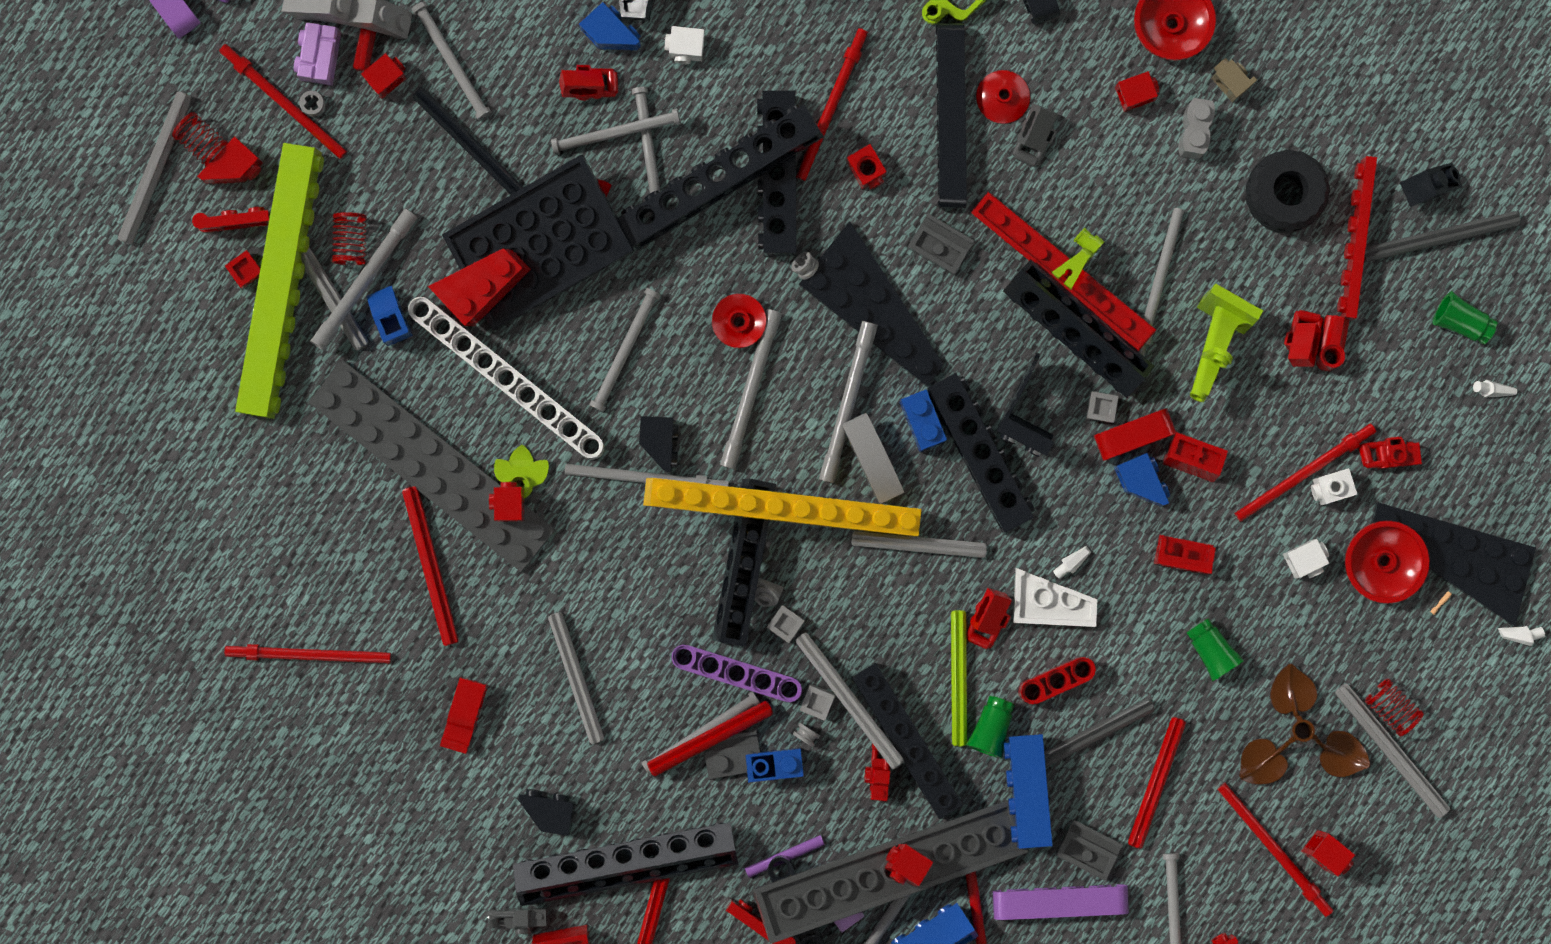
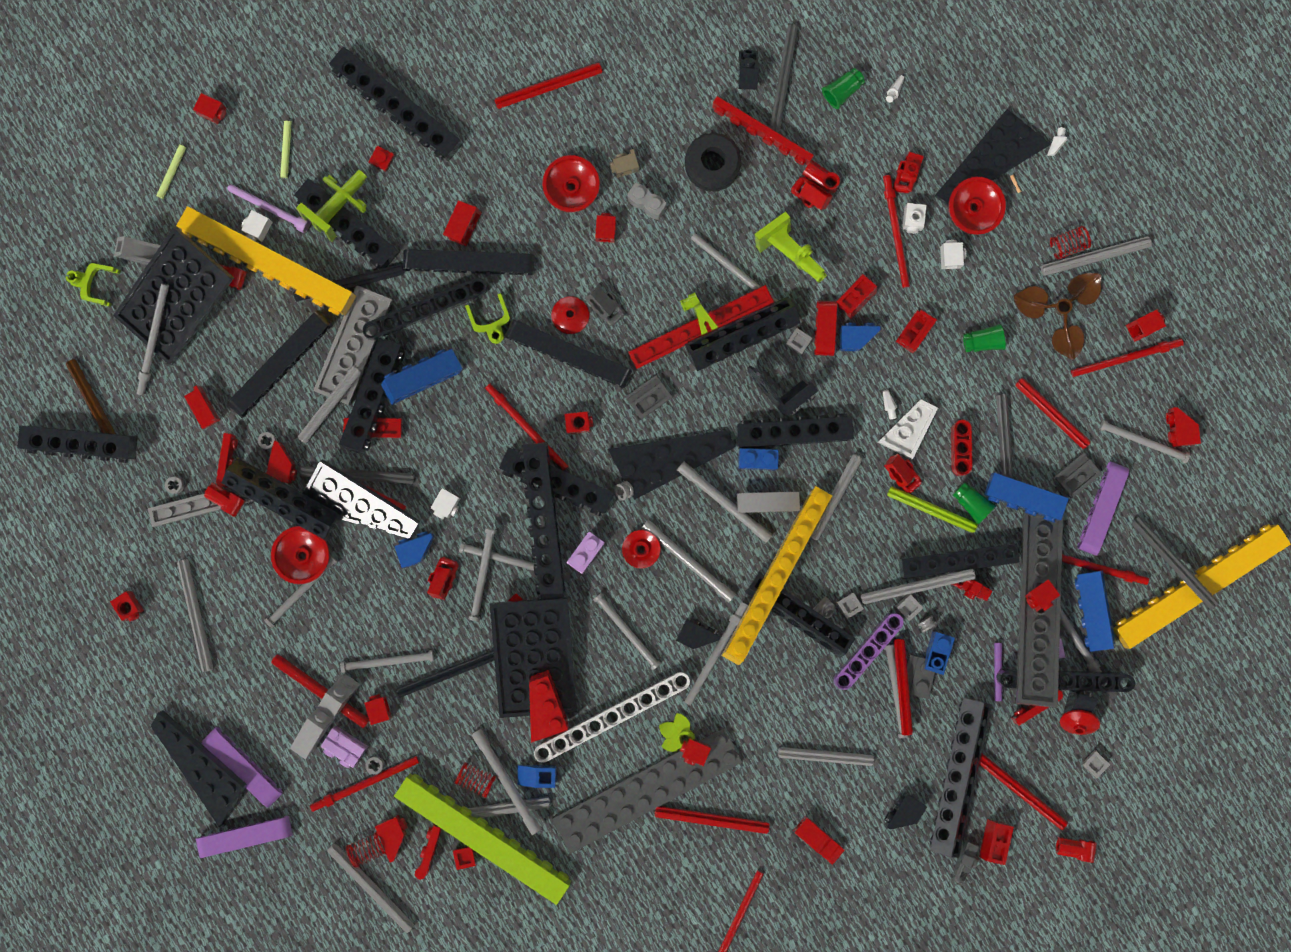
camera: 60 degrees left, 0 degrees up
none -> lavender brick [566,532,605,574]

